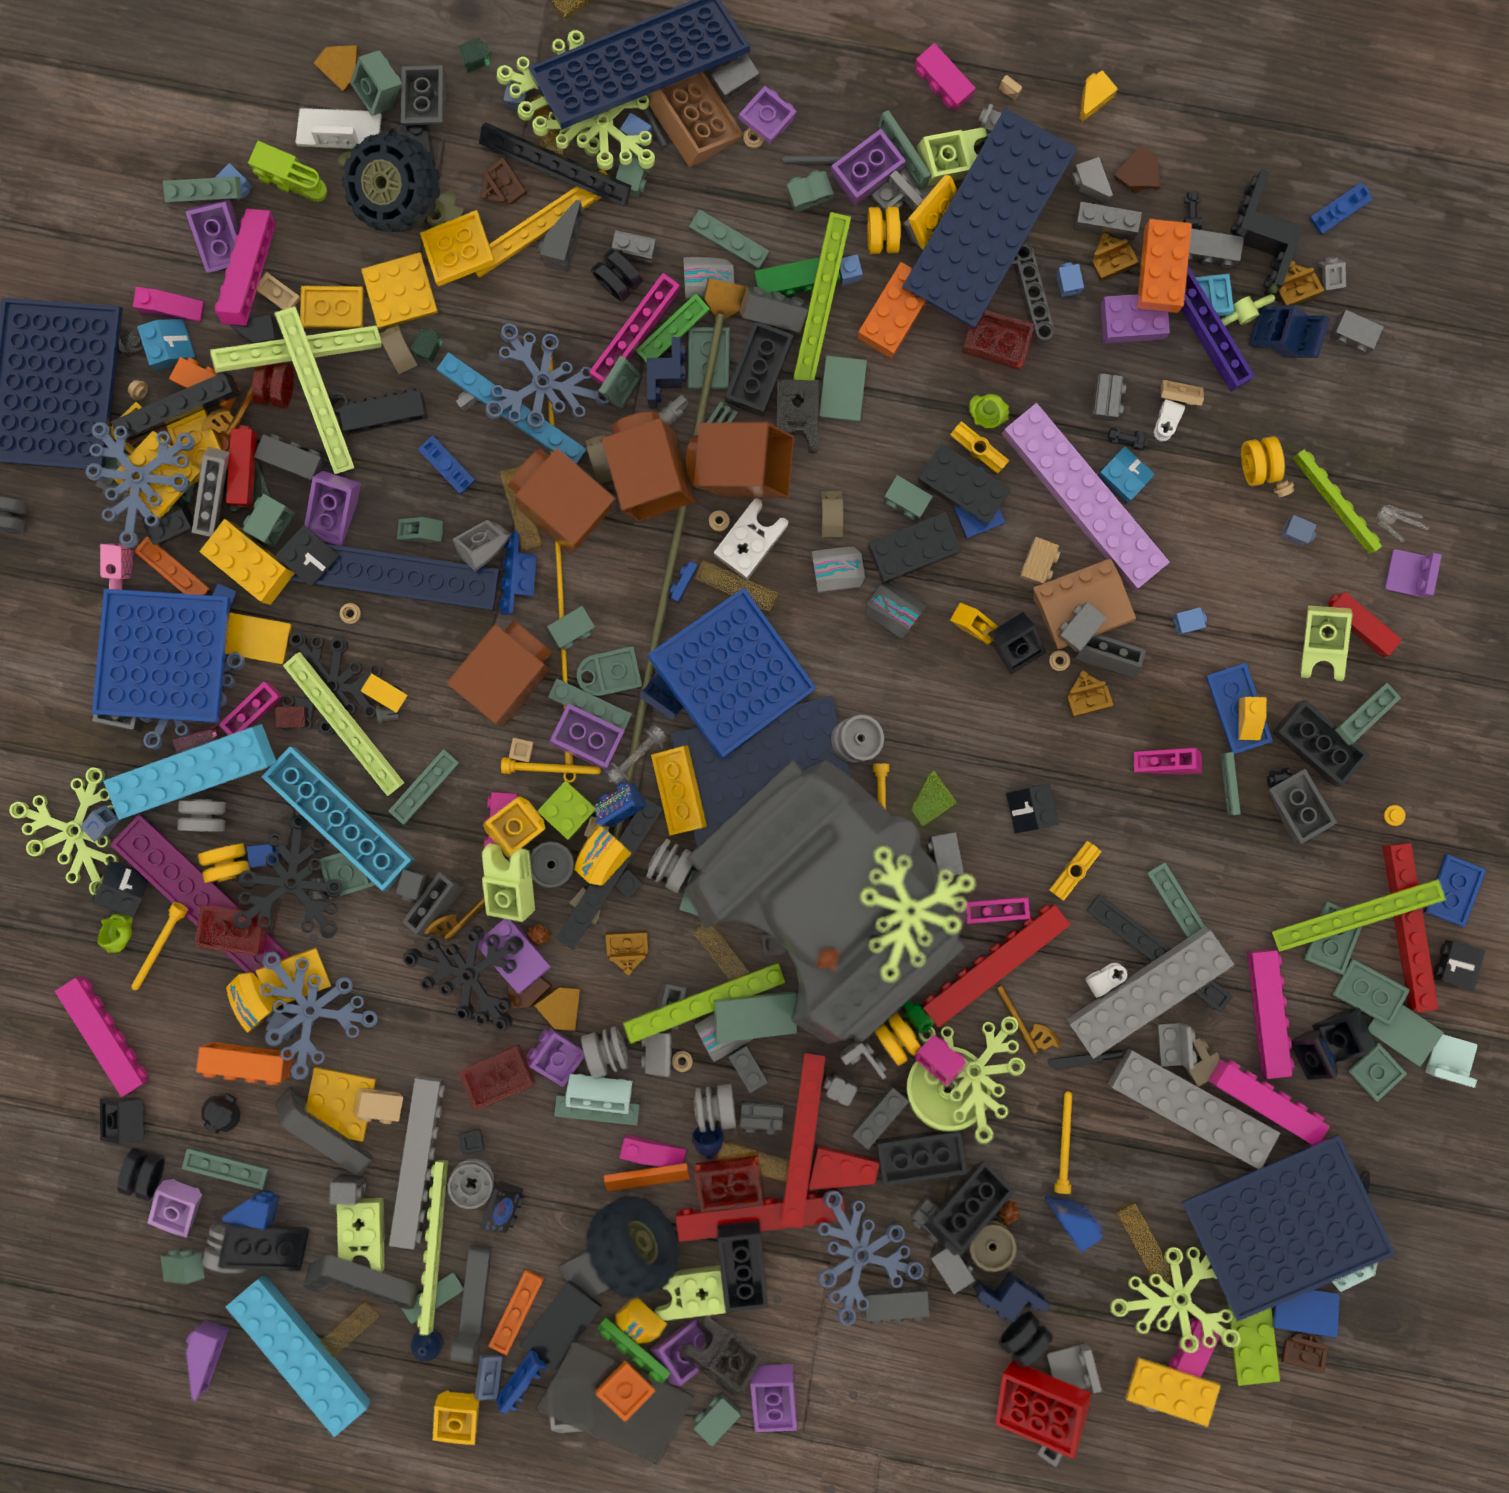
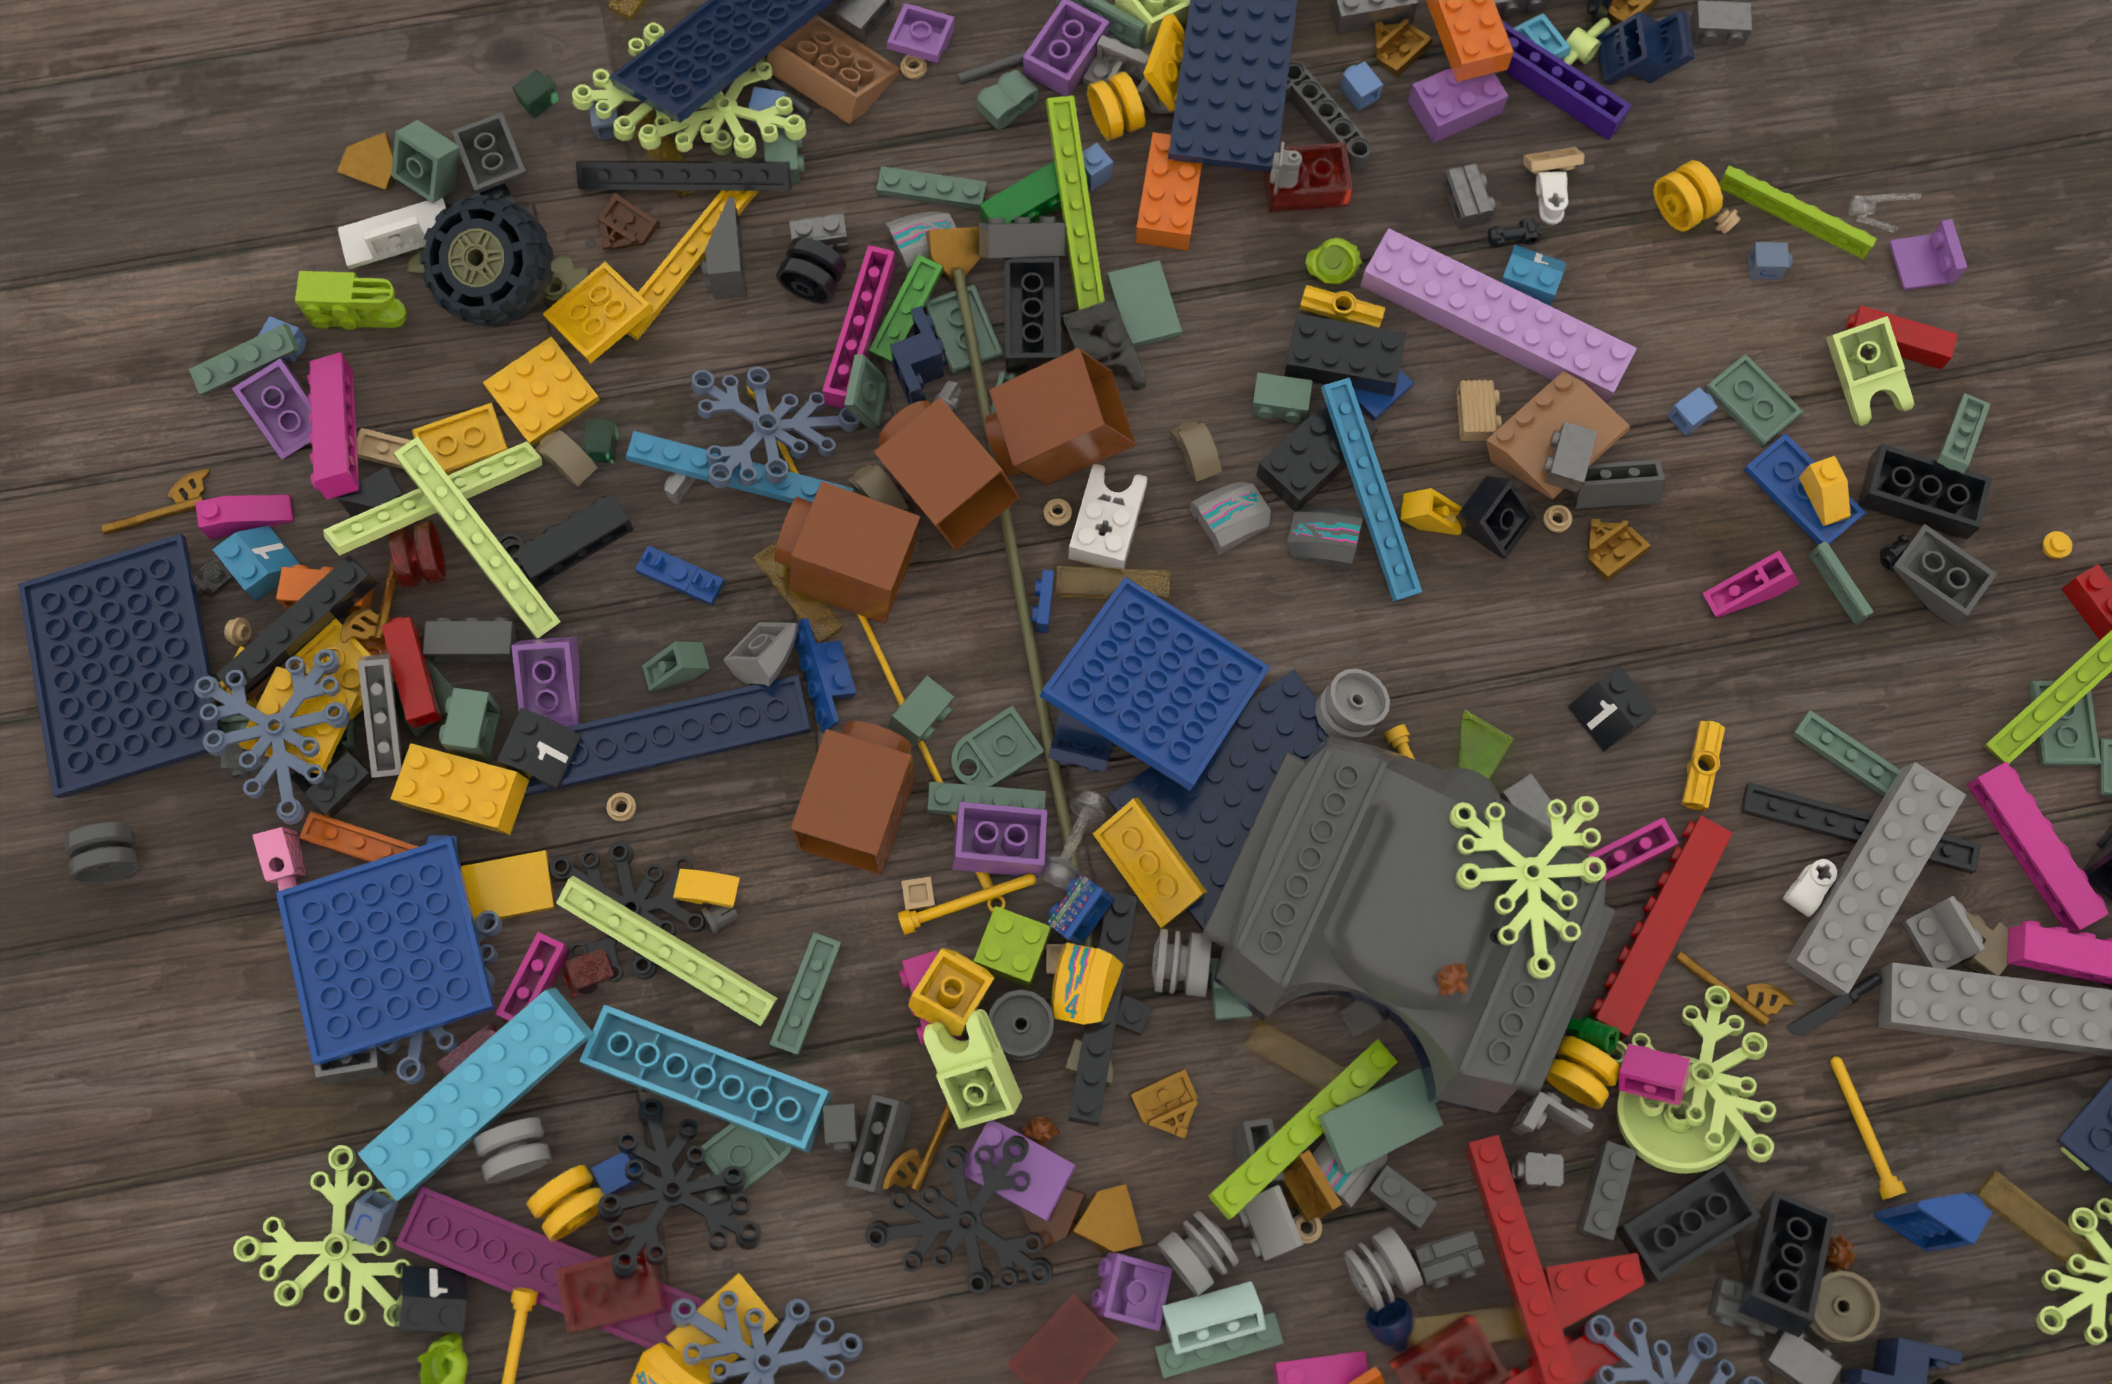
camera: 25 degrees left, 15 degrees down
none -> pearl gold piece [101,469,210,535]
none -> light grey hinge [1270,142,1302,194]
none -> pearl gold slope [1281,1150,1342,1222]
none -> dark azure plate [1321,377,1422,602]
none -> sand green tile [1704,353,1804,447]

